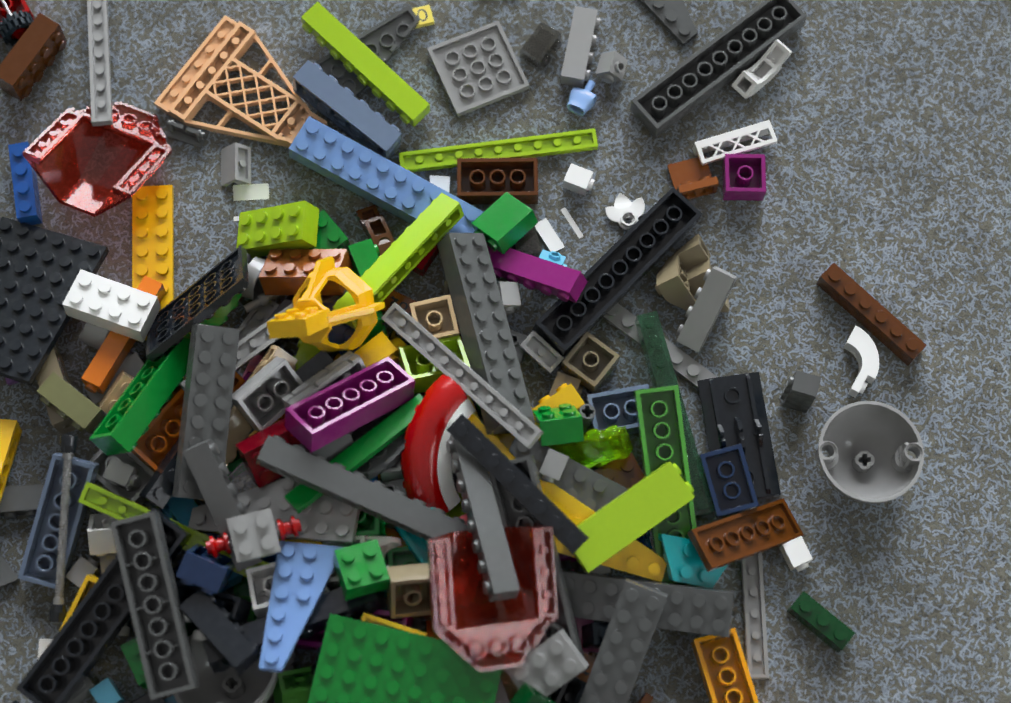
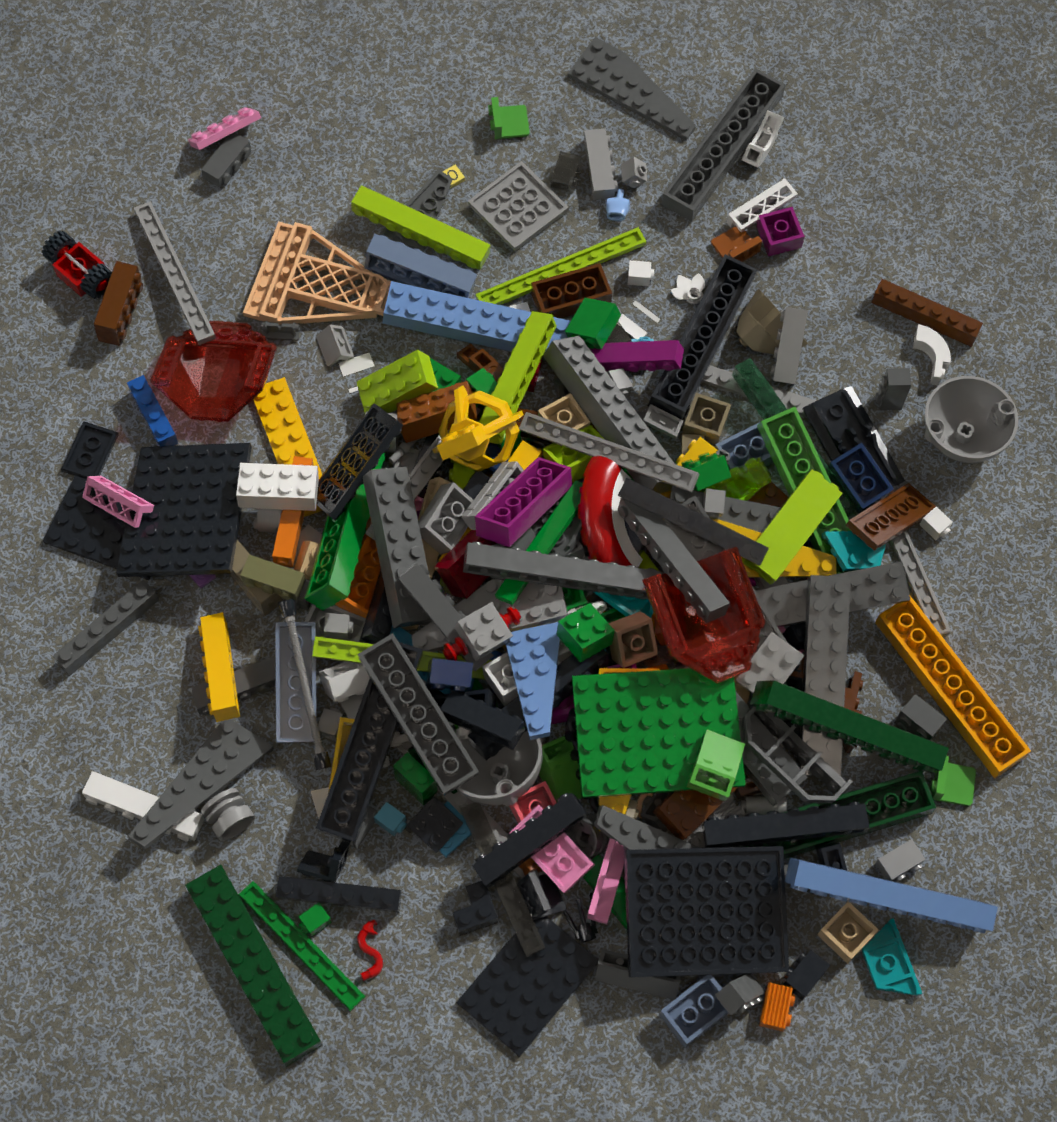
camera: 20 degrees left, 5 degrees down
dark green brick [787,591,855,653] -> none

